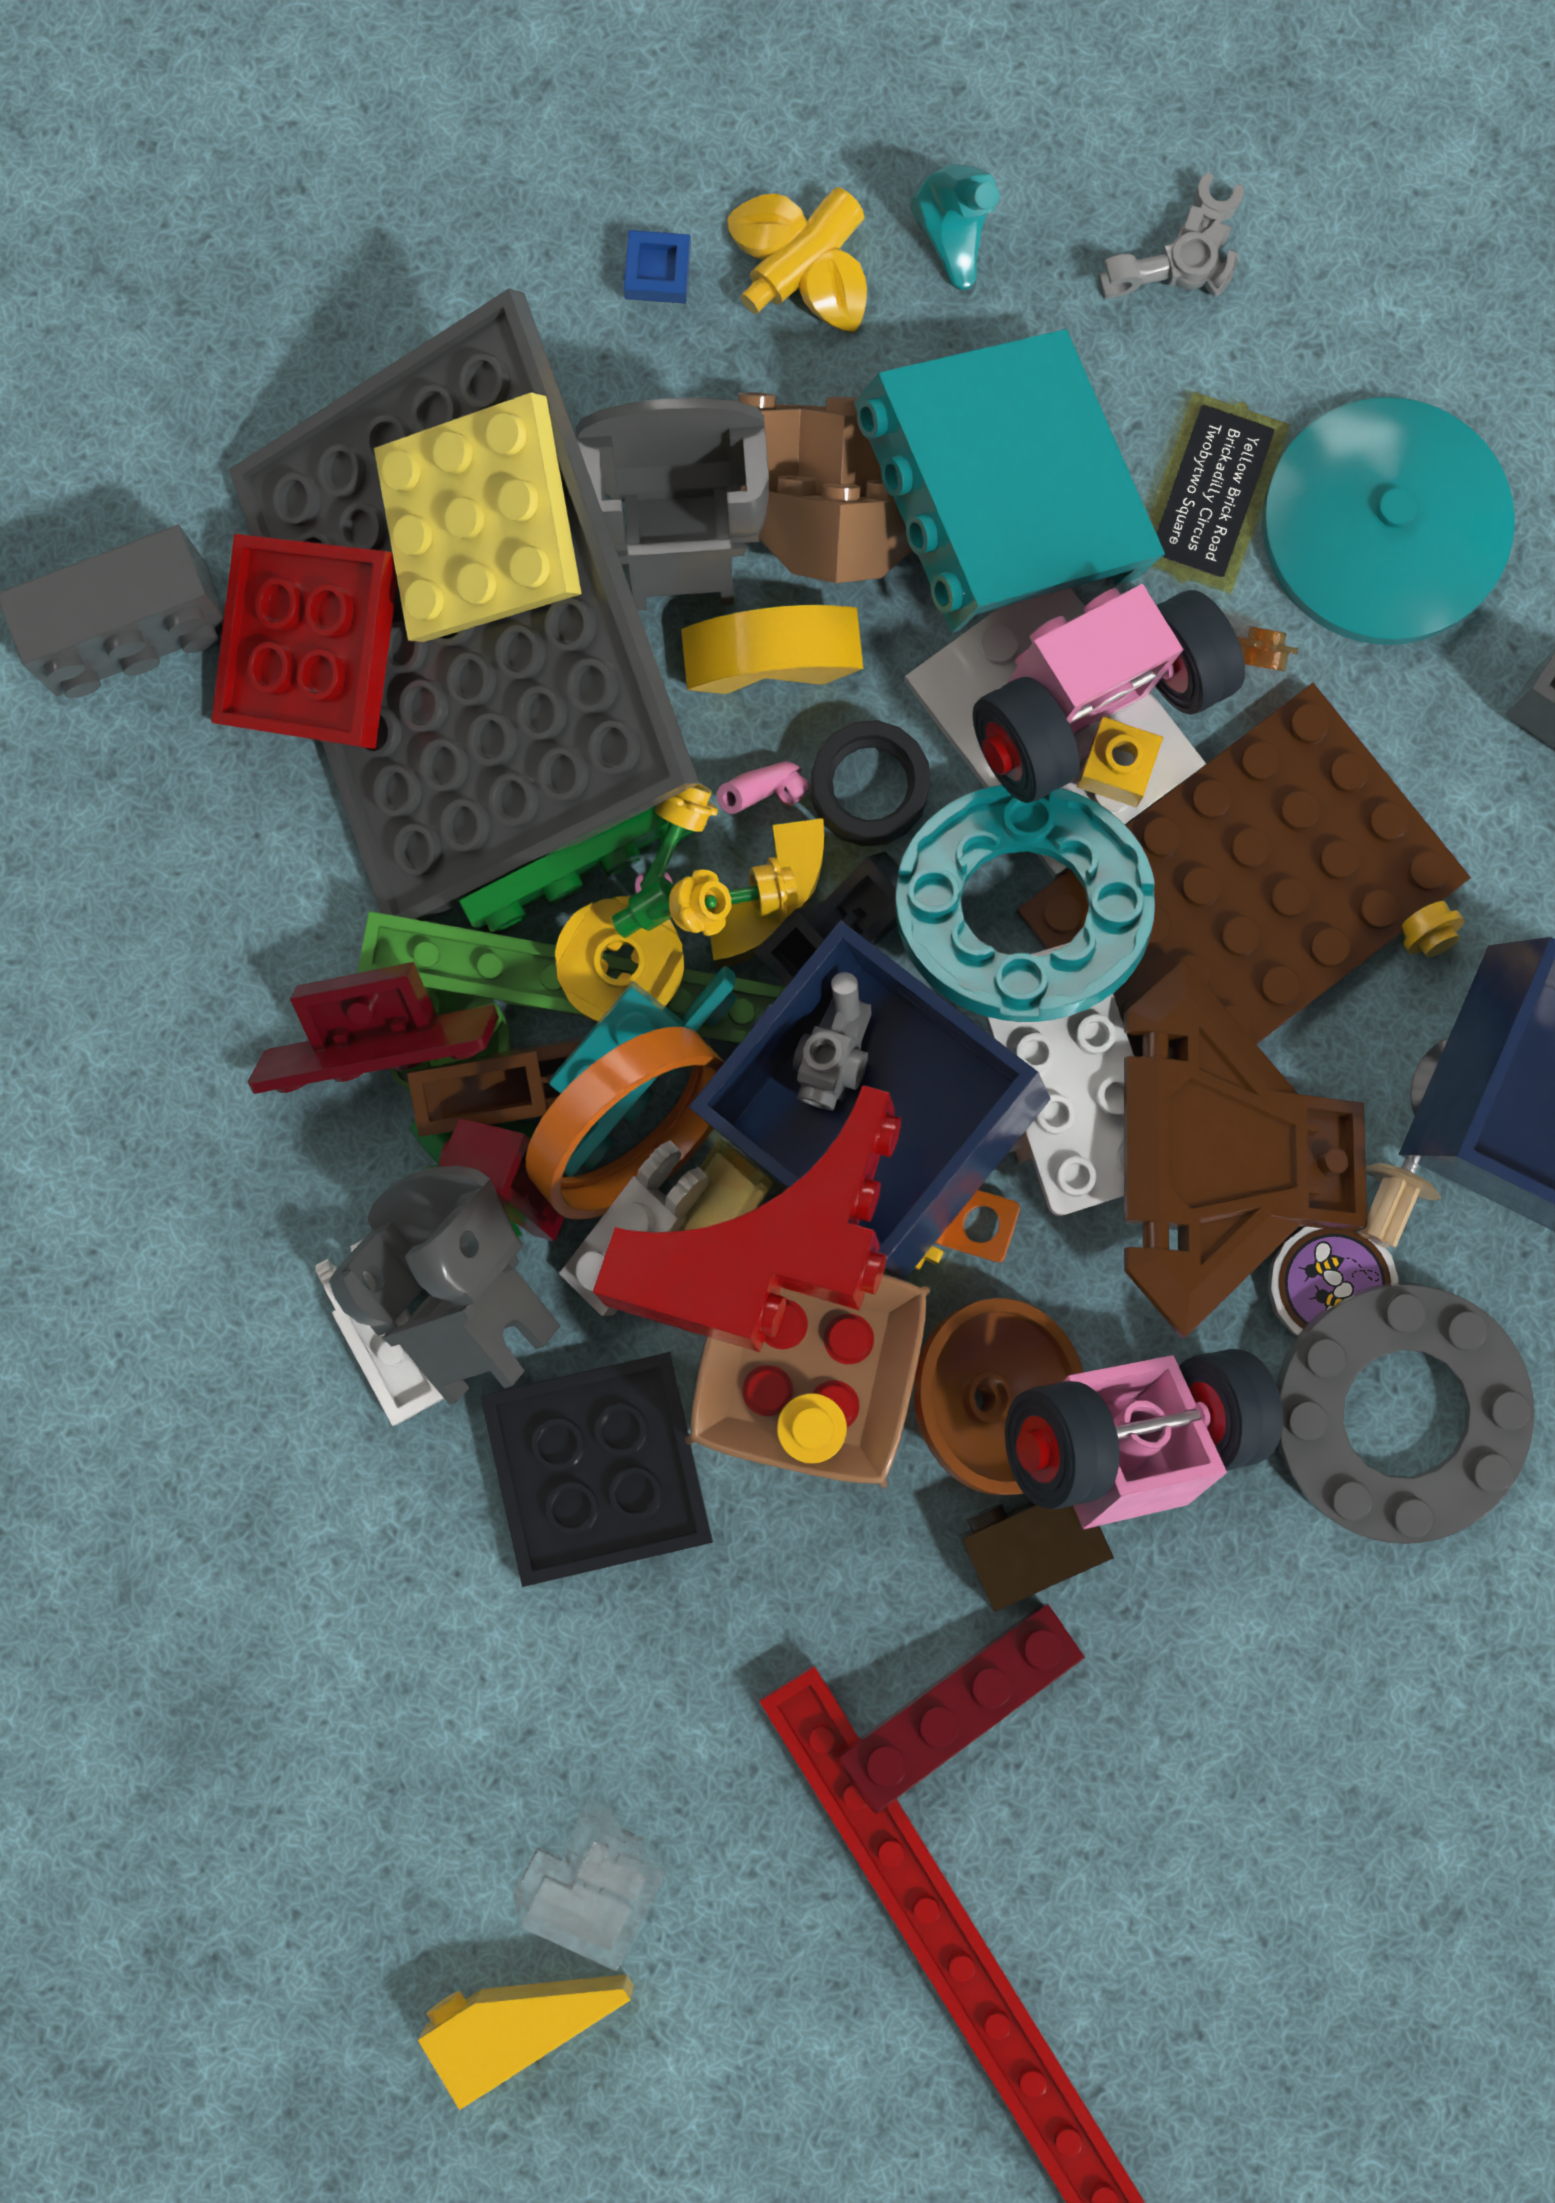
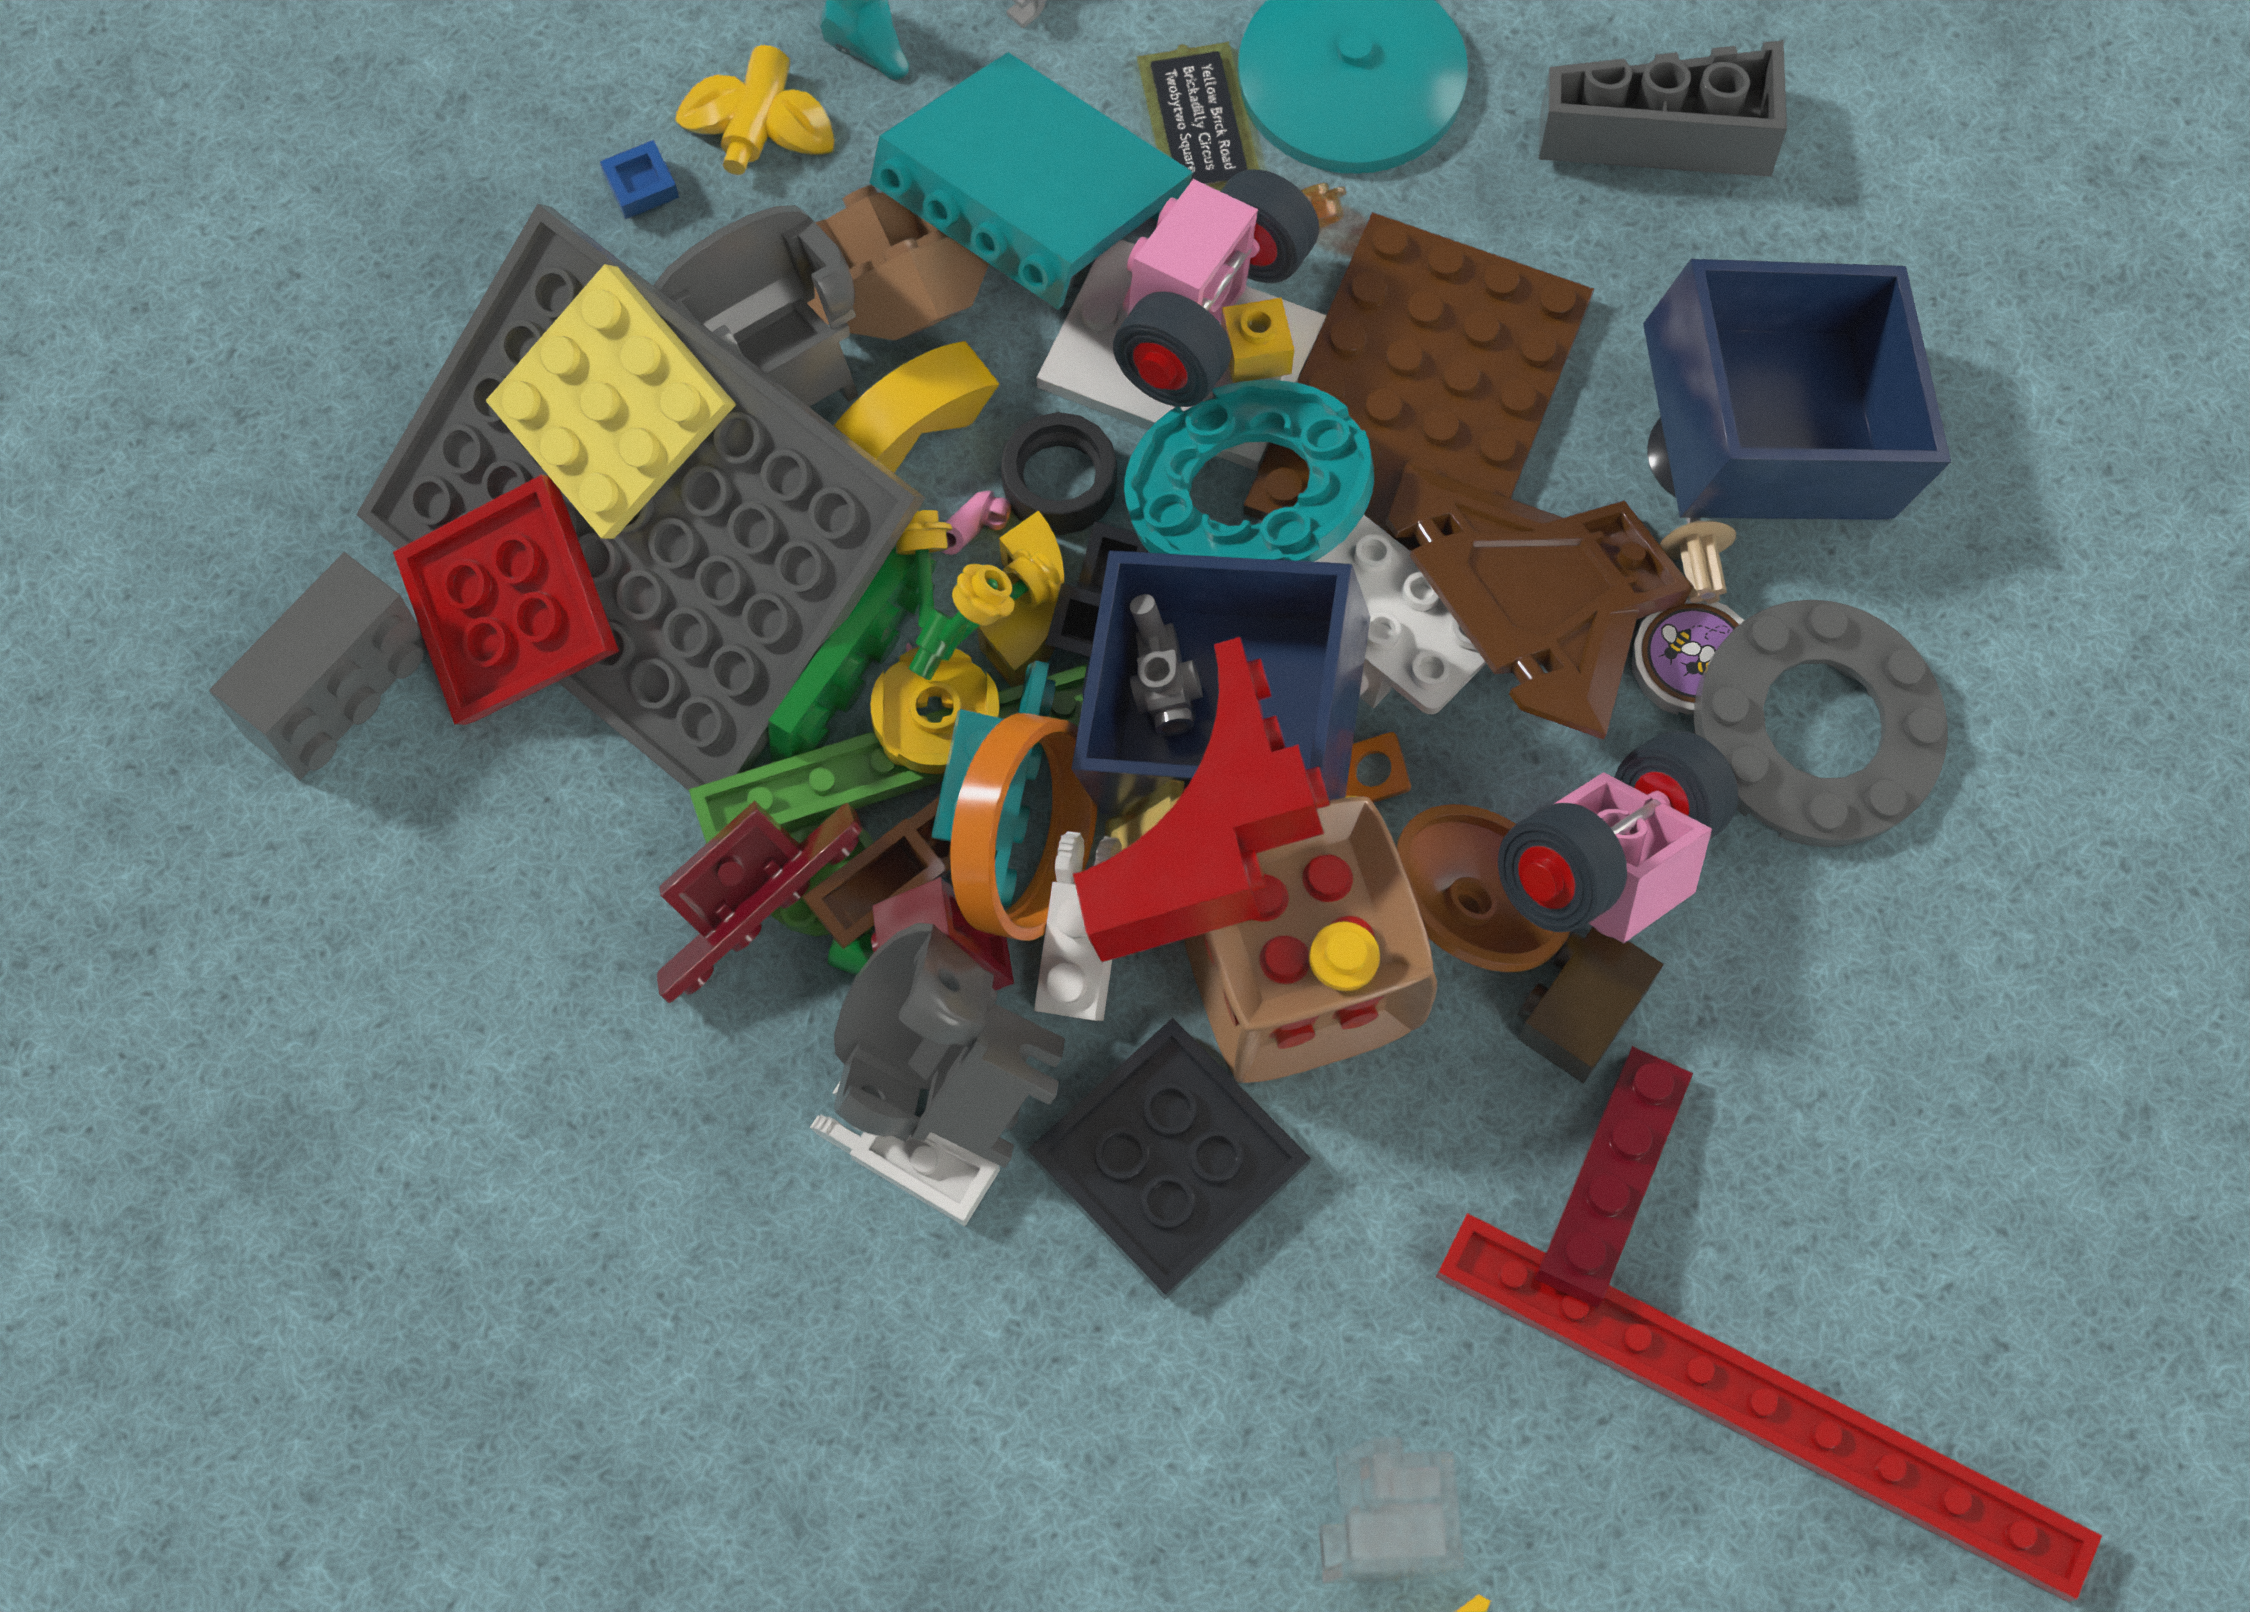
camera: 30 degrees left, 15 degrees down
yellow plate [1402,901,1465,958] -> none

